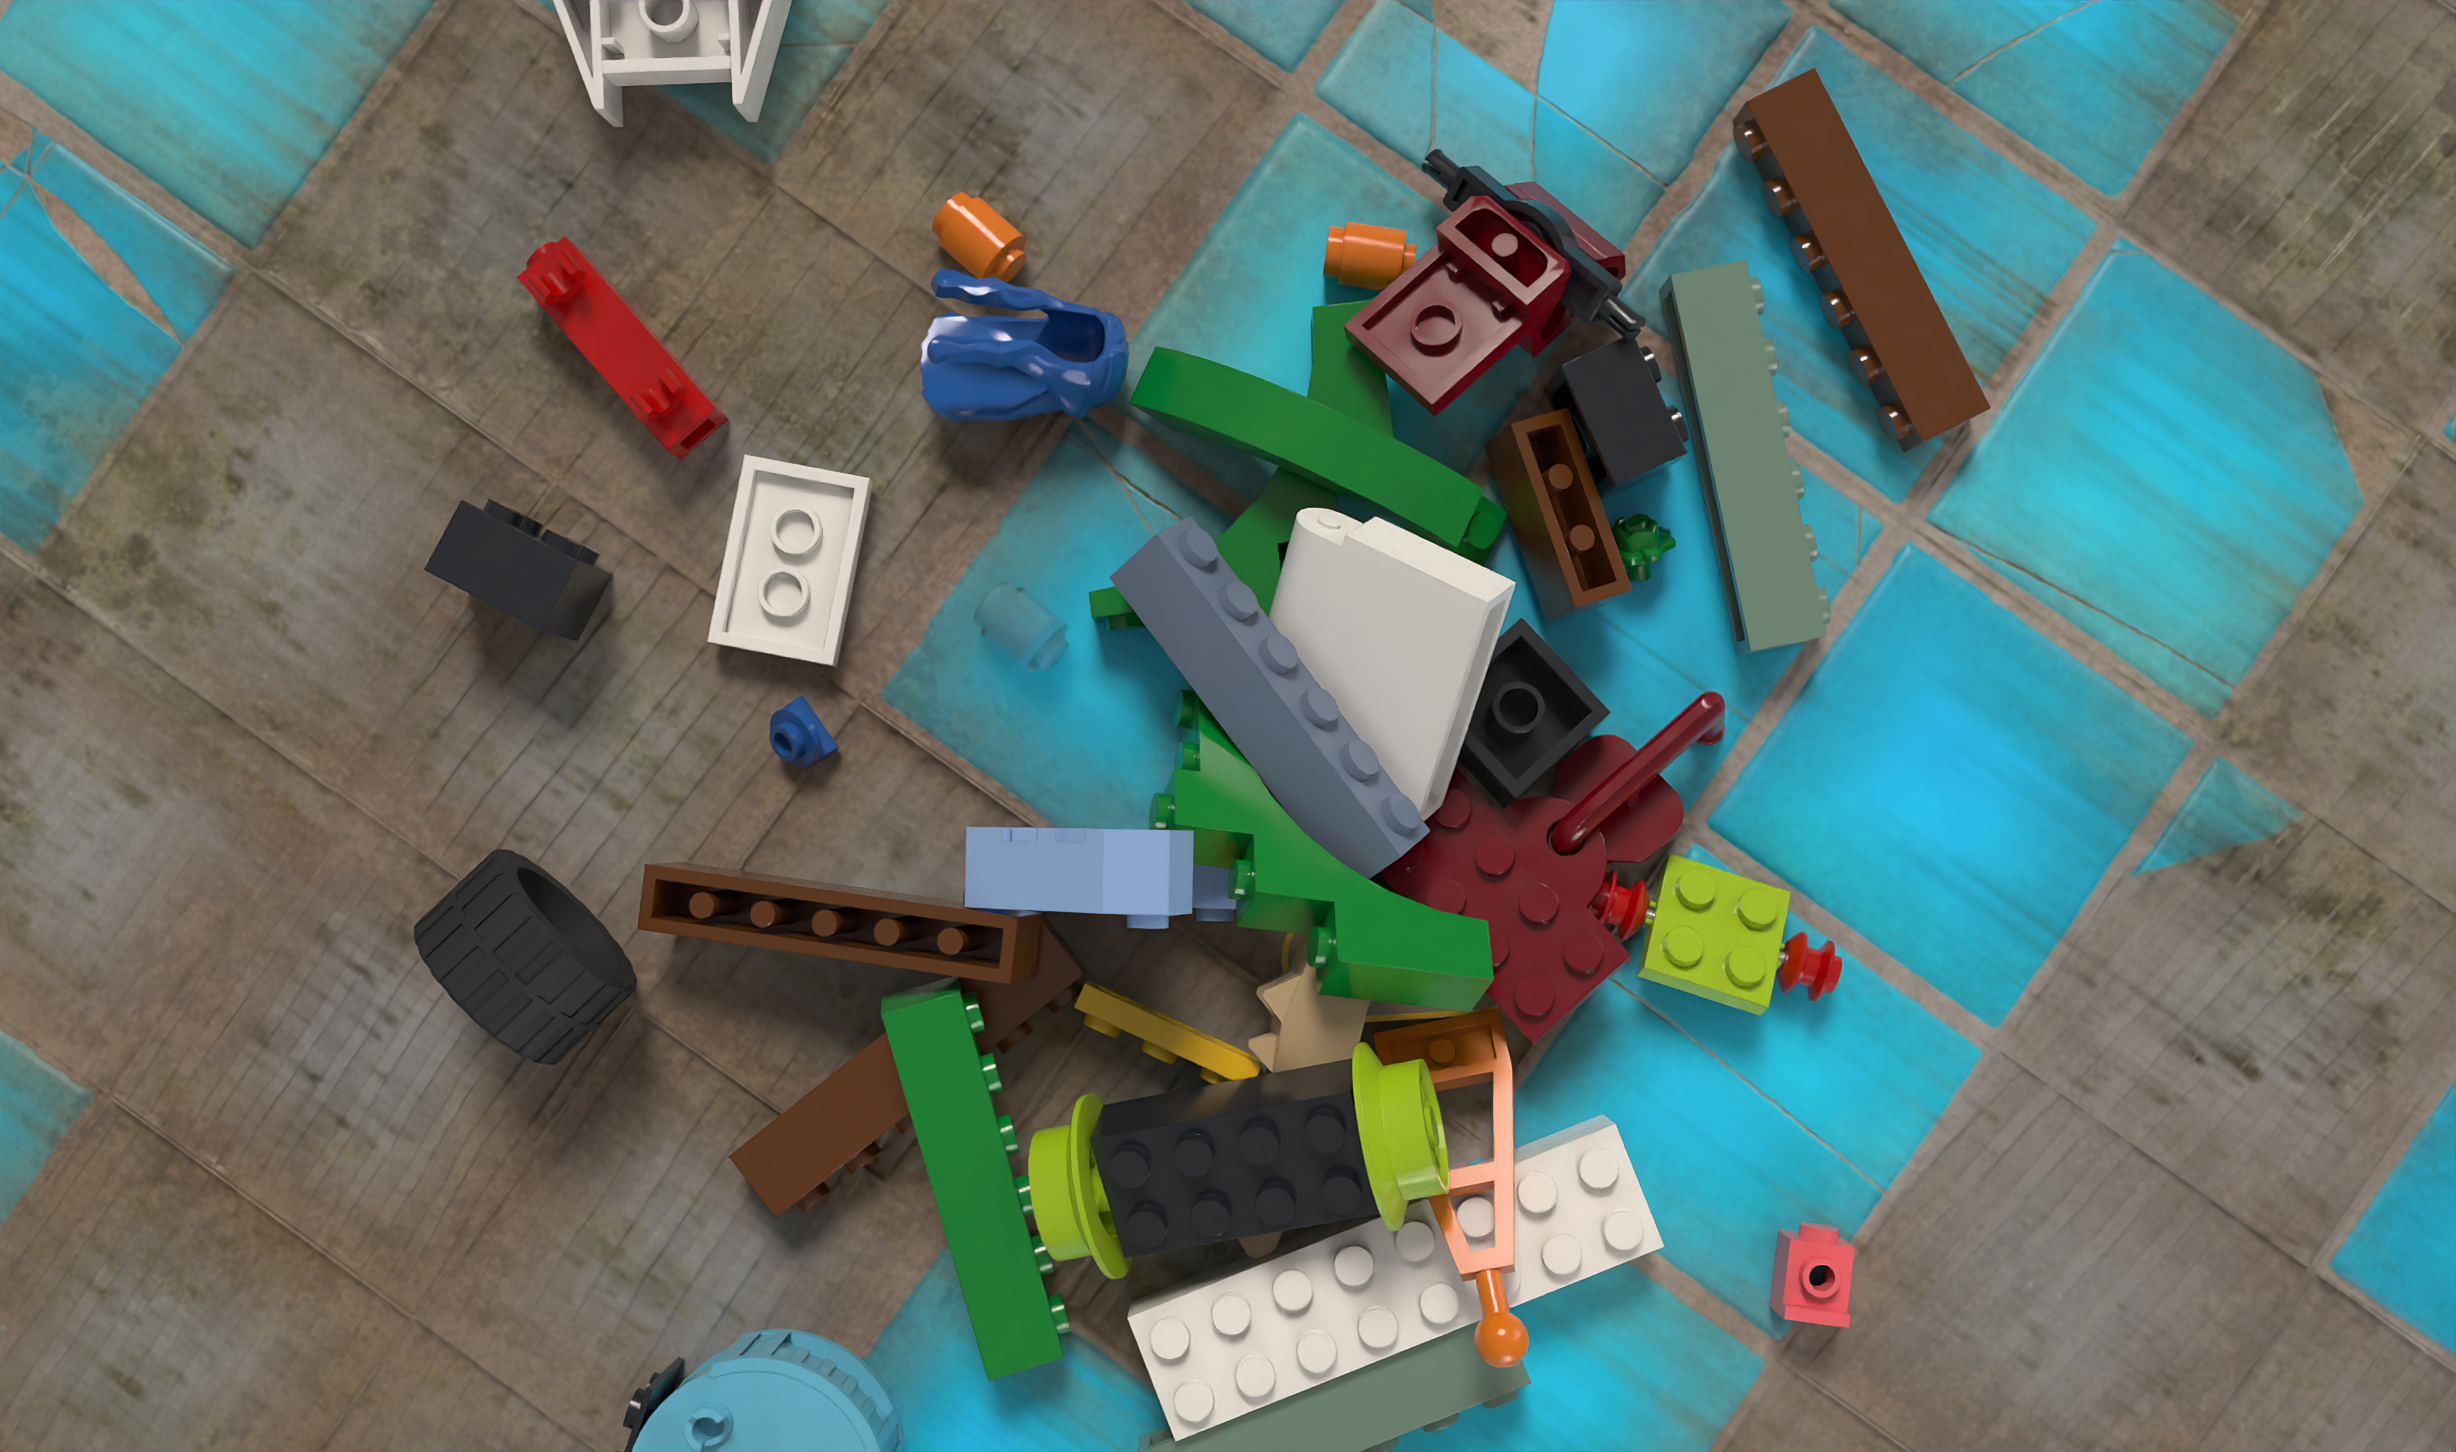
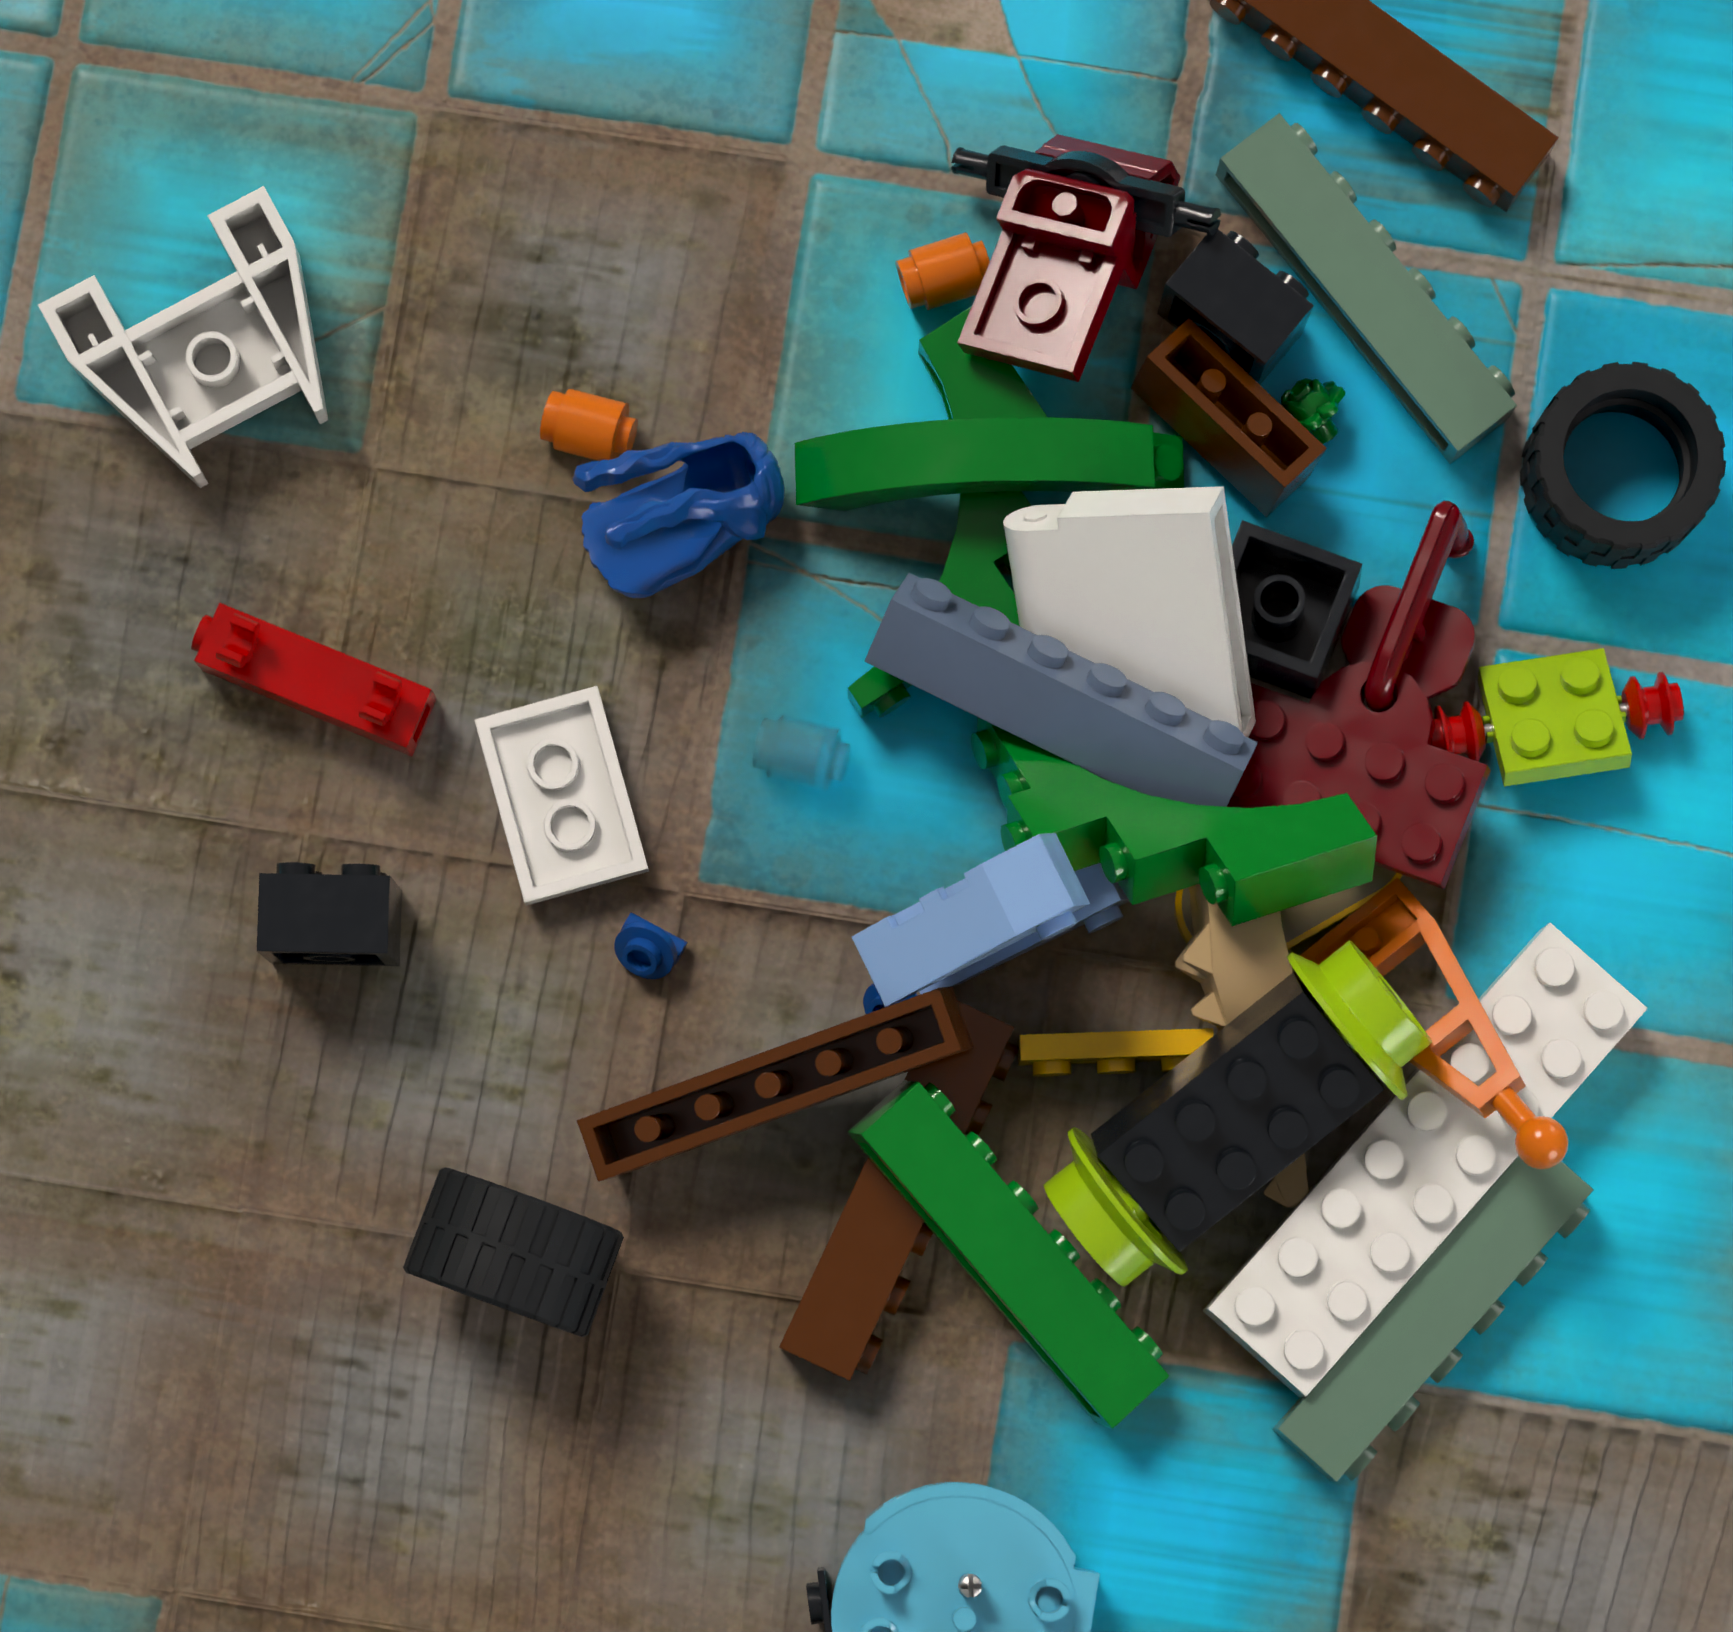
camera: 30 degrees left, 5 degrees down
none -> black tyre [1520,362,1726,569]

